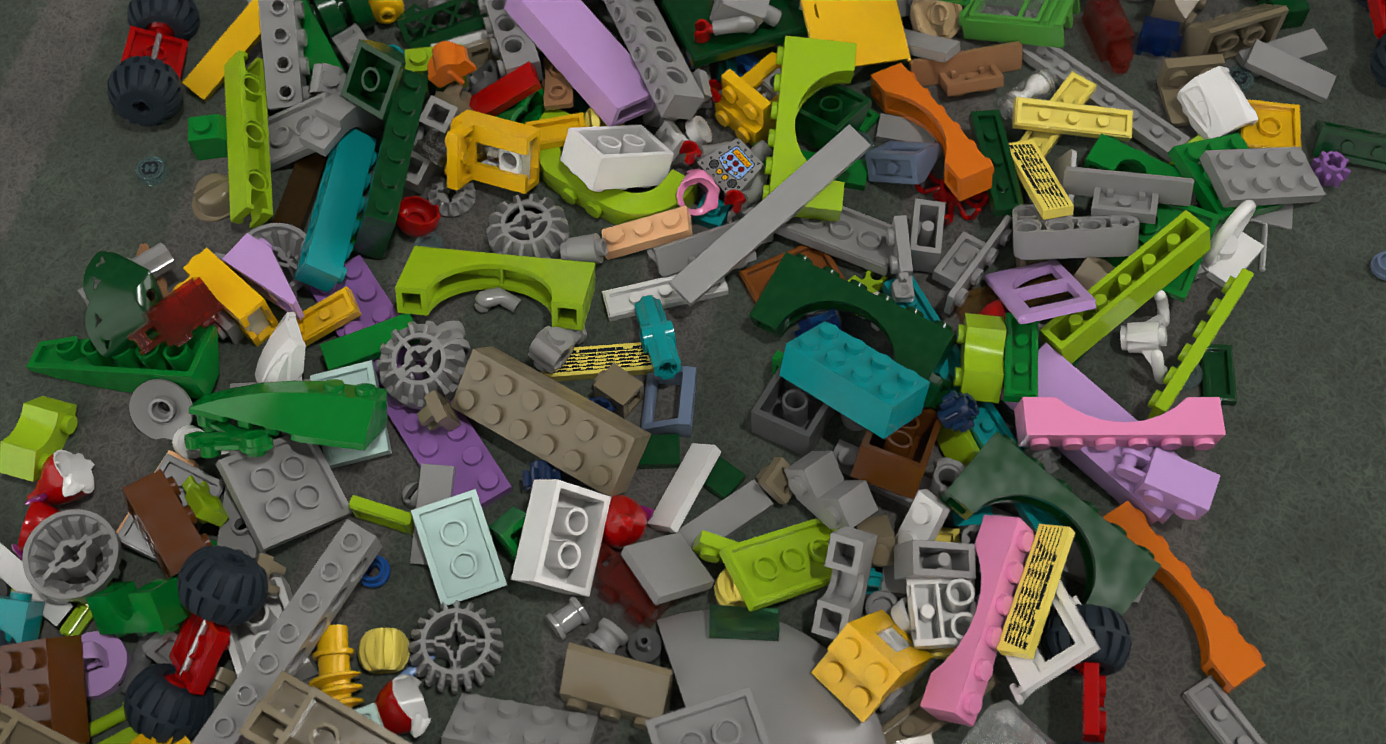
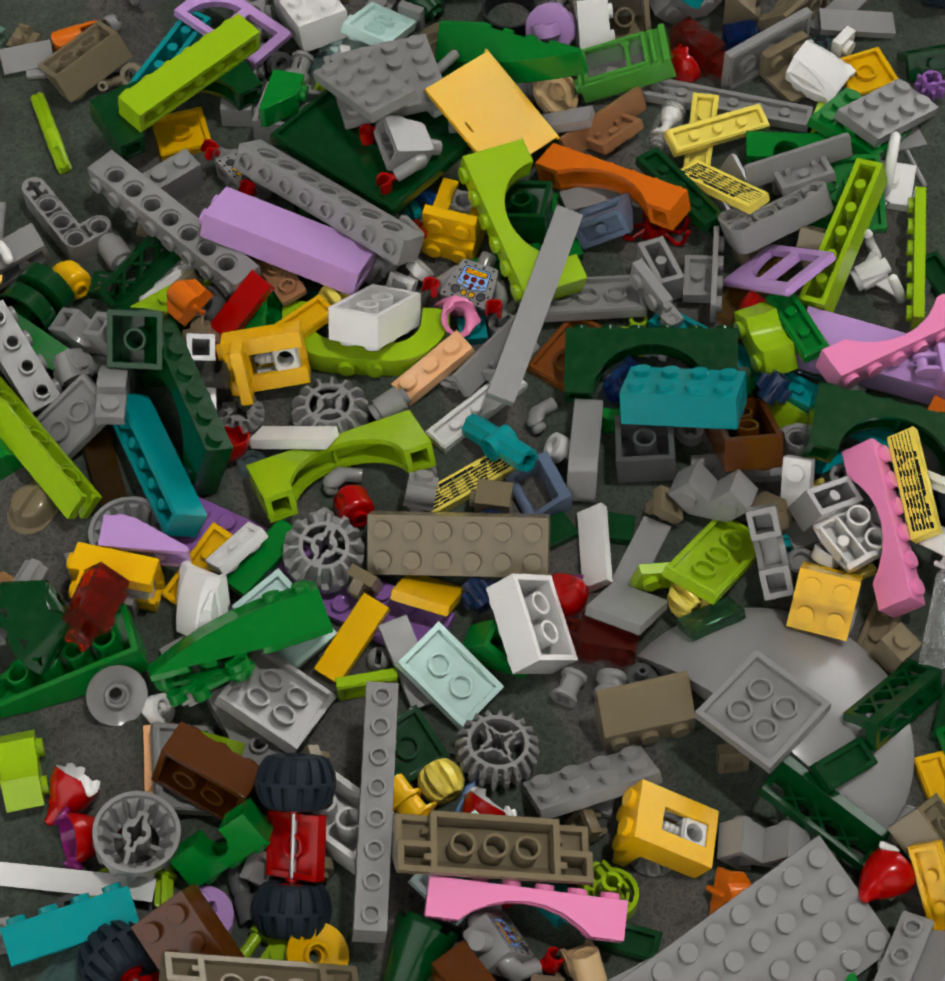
camera: 30 degrees left, 5 degrees down
none -> white plate [205,522,268,575]
none -> white tile [250,426,339,450]
none -> yellow tile [314,593,391,683]
none -> red head [333,485,375,528]
none -> yellow tile [390,575,464,617]
none -> dark green tile [394,704,450,783]
none -> light grey arm [526,397,558,434]
none -> white tile [543,432,570,463]
none -> light grey beam [567,398,604,502]
none -> red hair [671,44,700,83]
none -> light grey tile [721,7,812,91]
none -> white plate [830,26,856,58]

